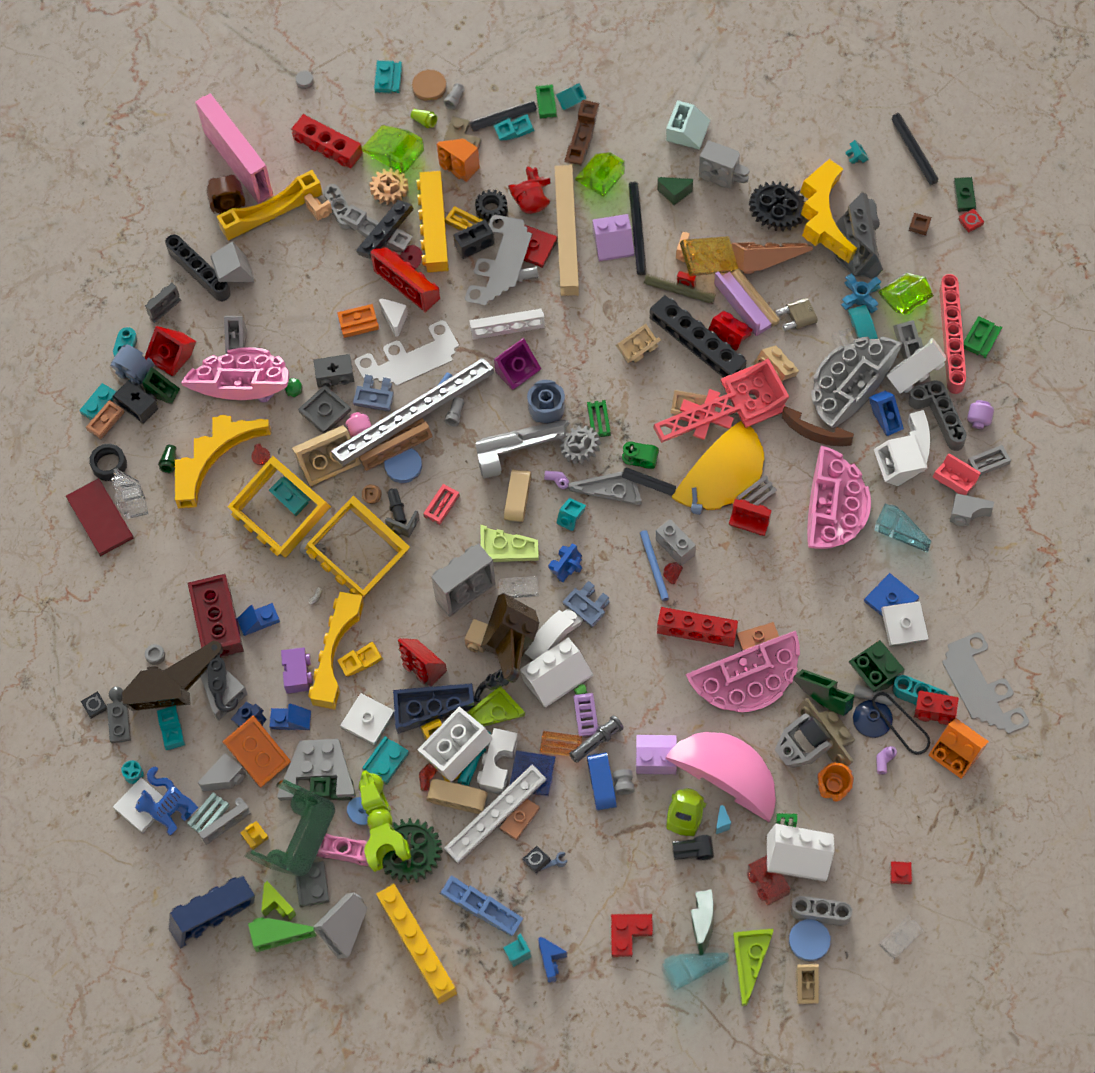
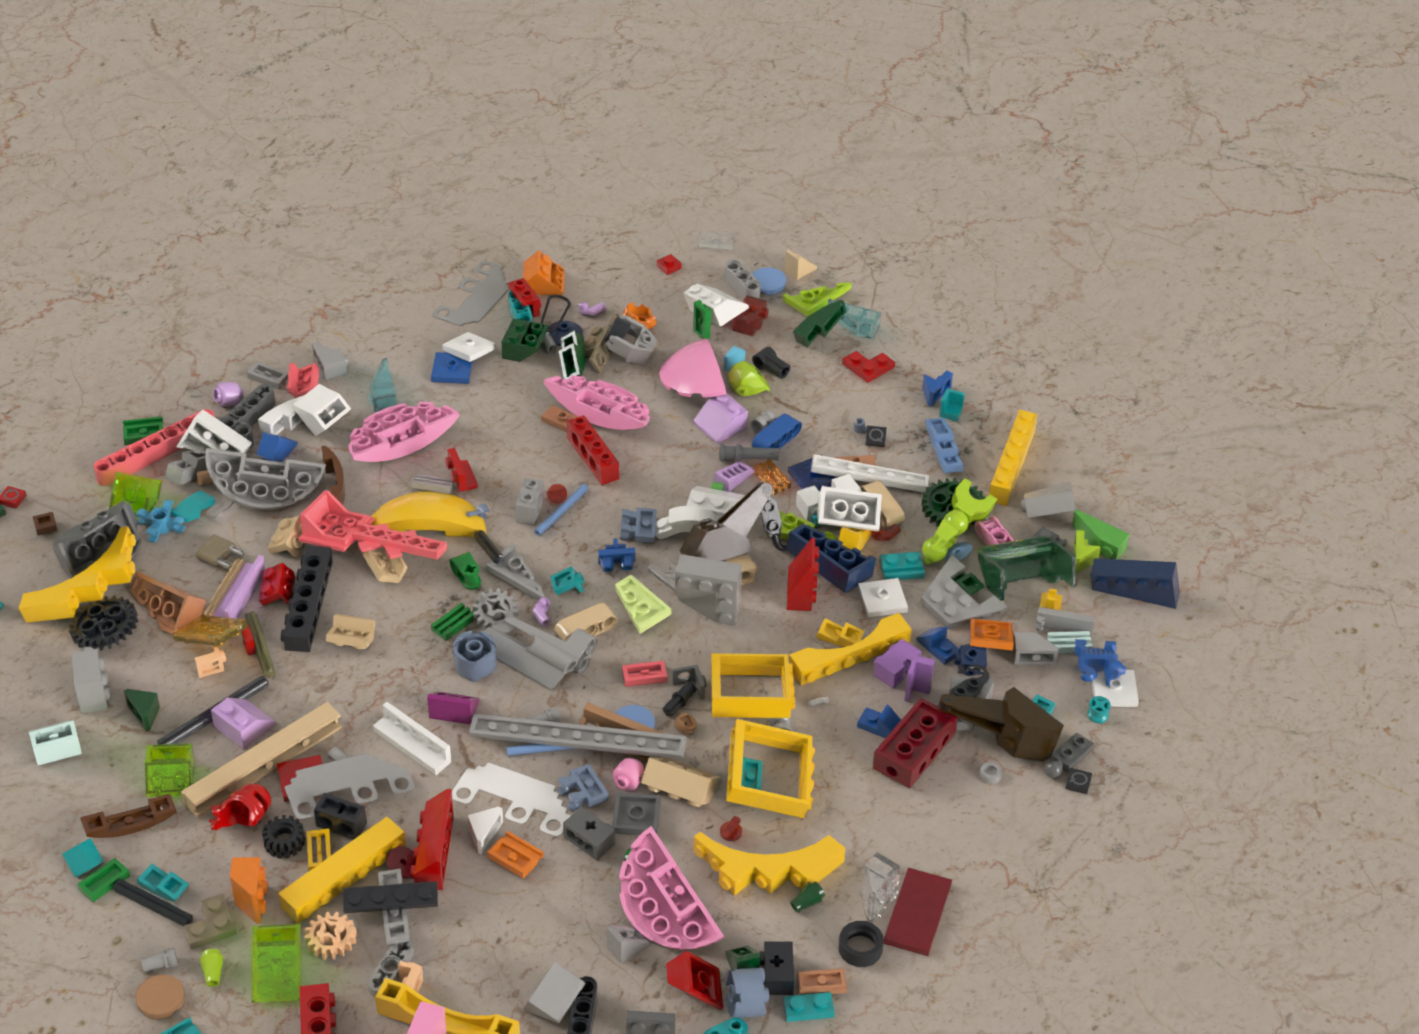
camera: 135 degrees left, 20 degrees down
none -> medium lavender panel [904,655,935,702]

